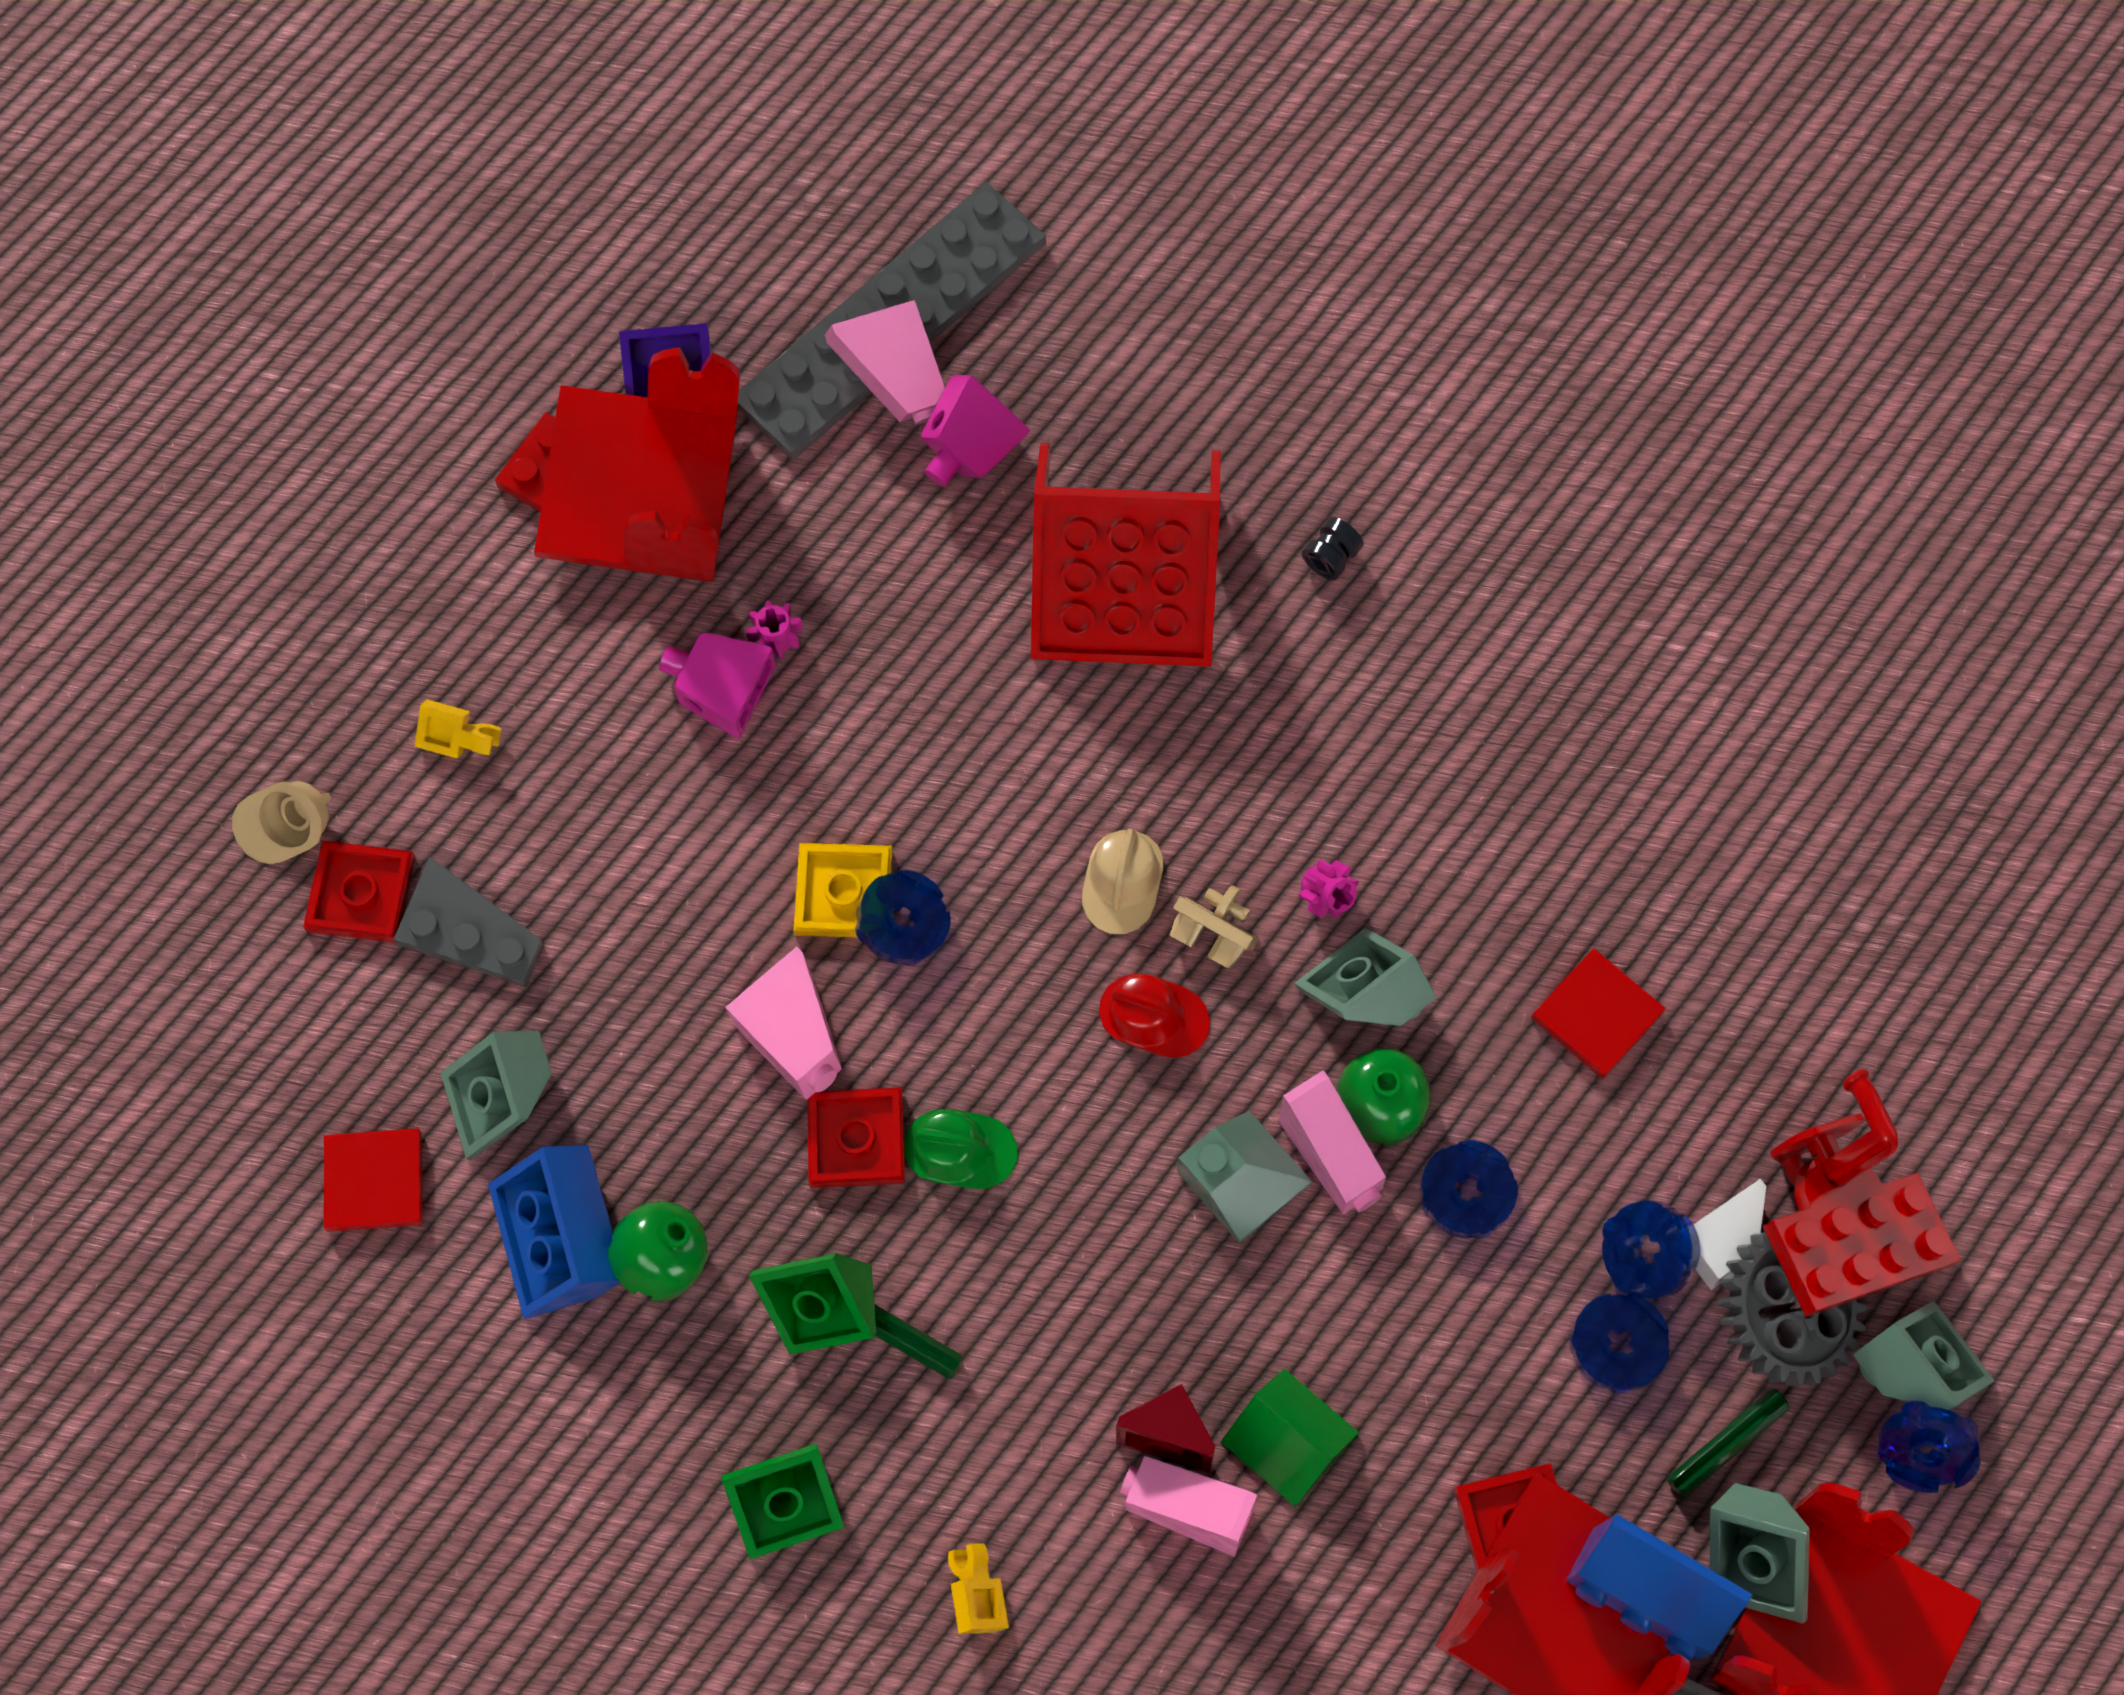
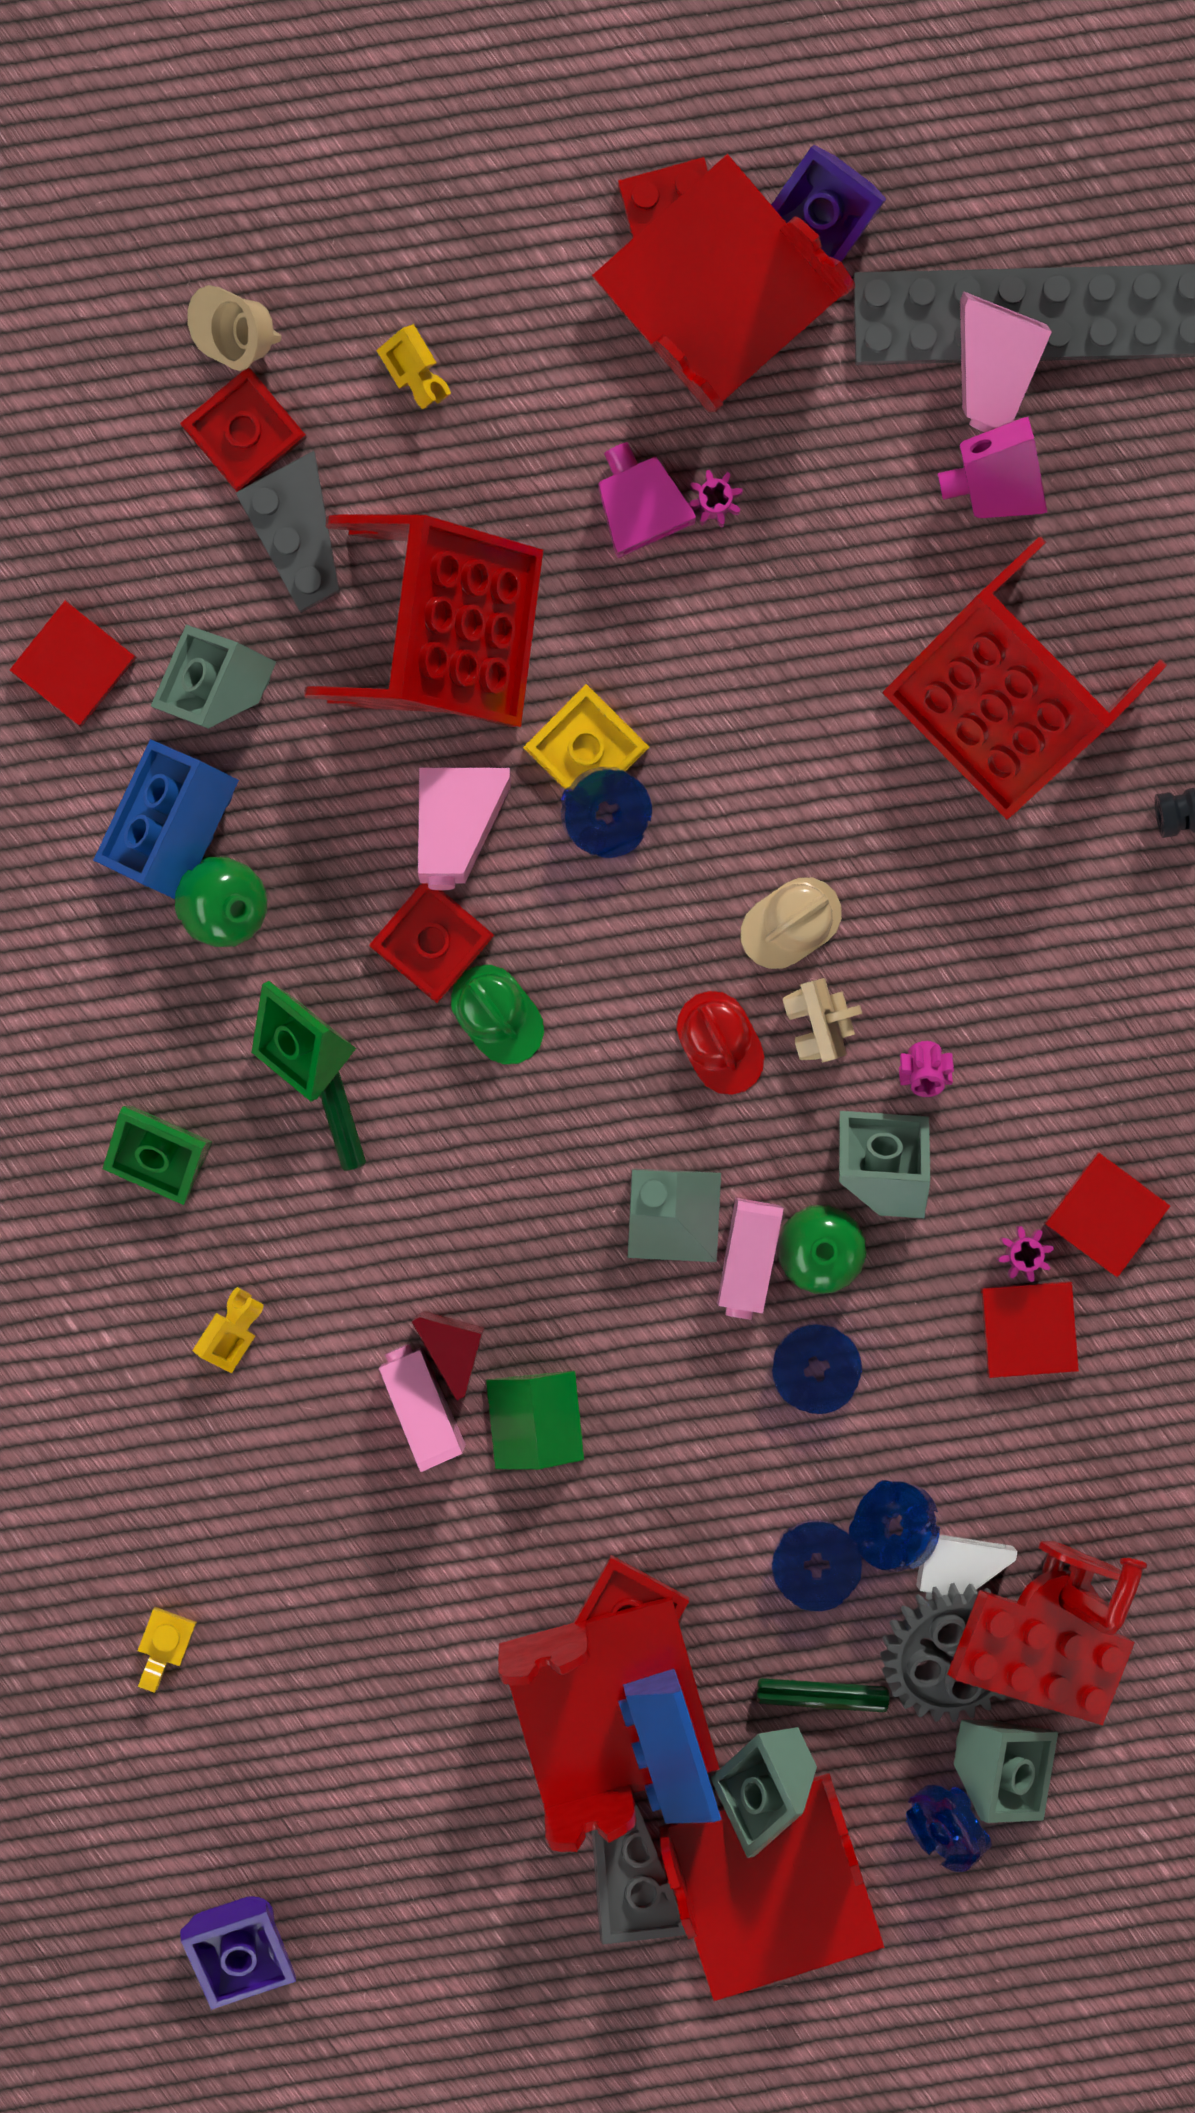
camera: 40 degrees right, 20 degrees up
none -> red piece [304,514,544,727]
none -> dark pink gear [996,1226,1054,1282]
none -> red tile [1044,1152,1171,1278]

